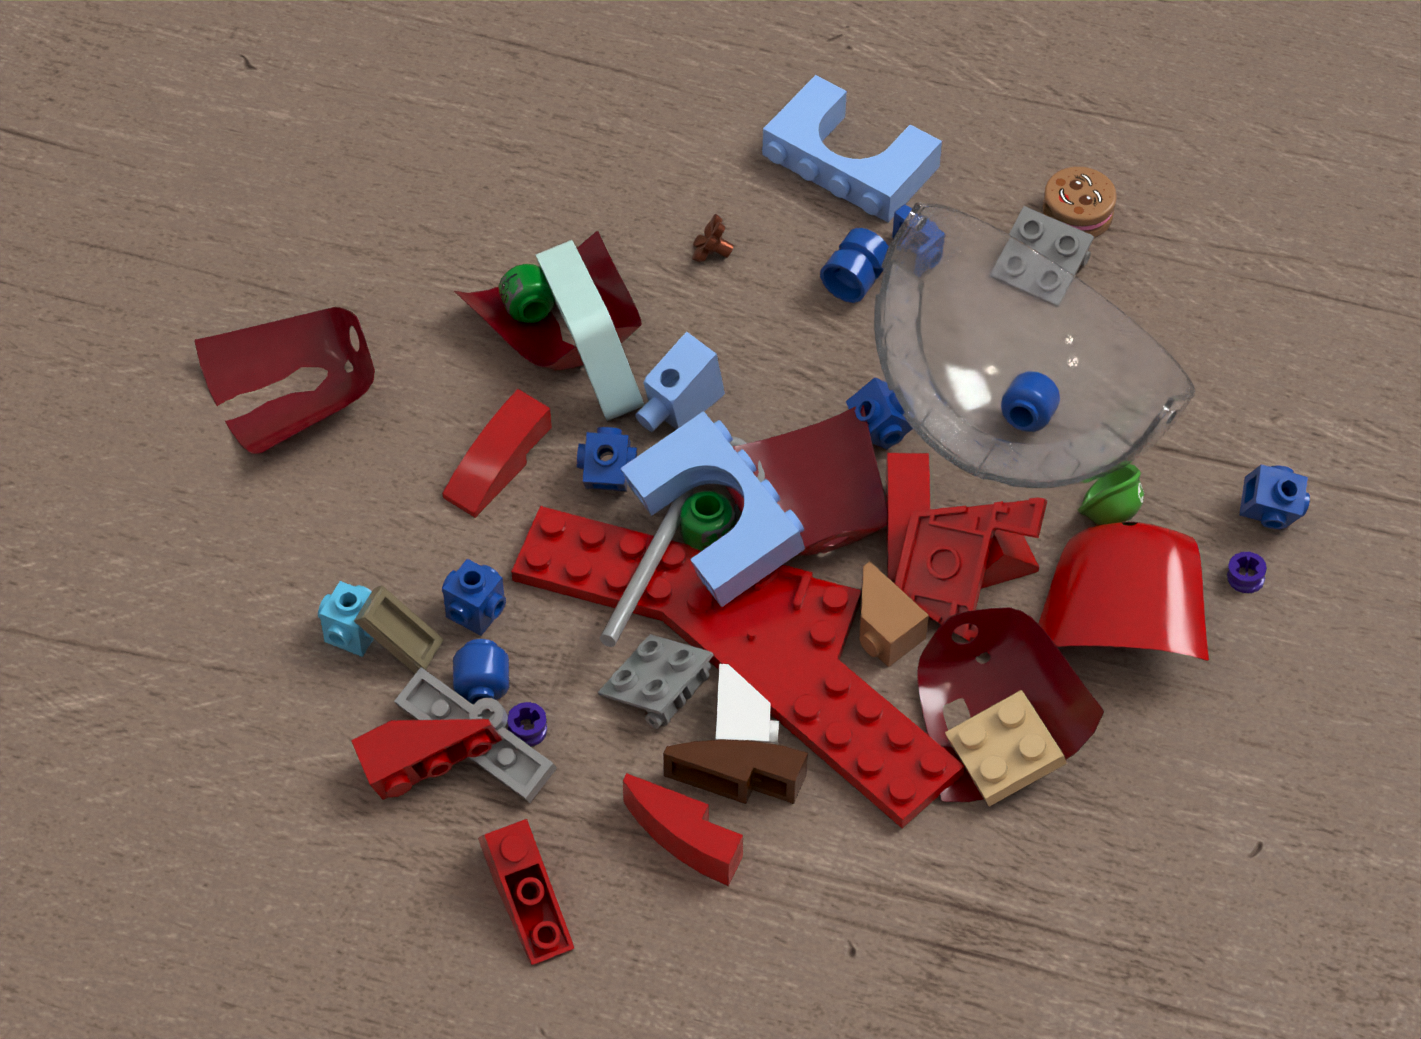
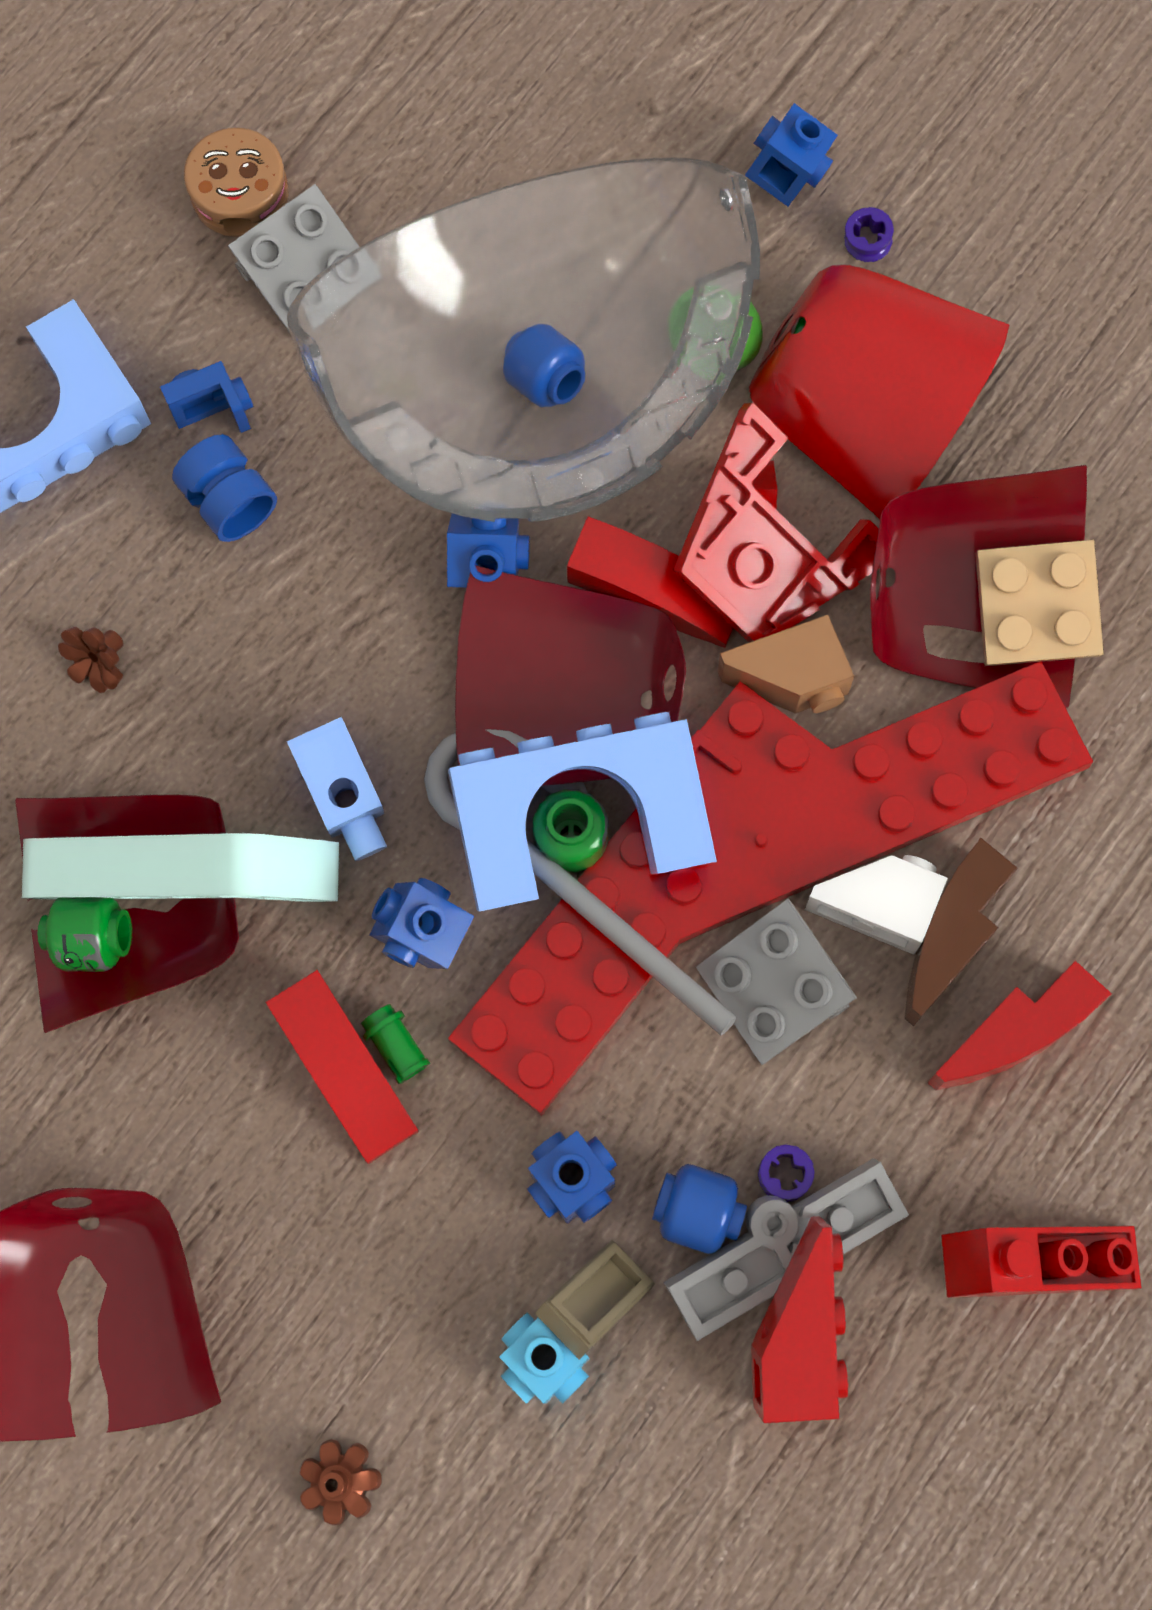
camera: 65 degrees left, 20 degrees up
none -> copper plant [300,1439,382,1525]
none -> green pin [360,1004,431,1084]

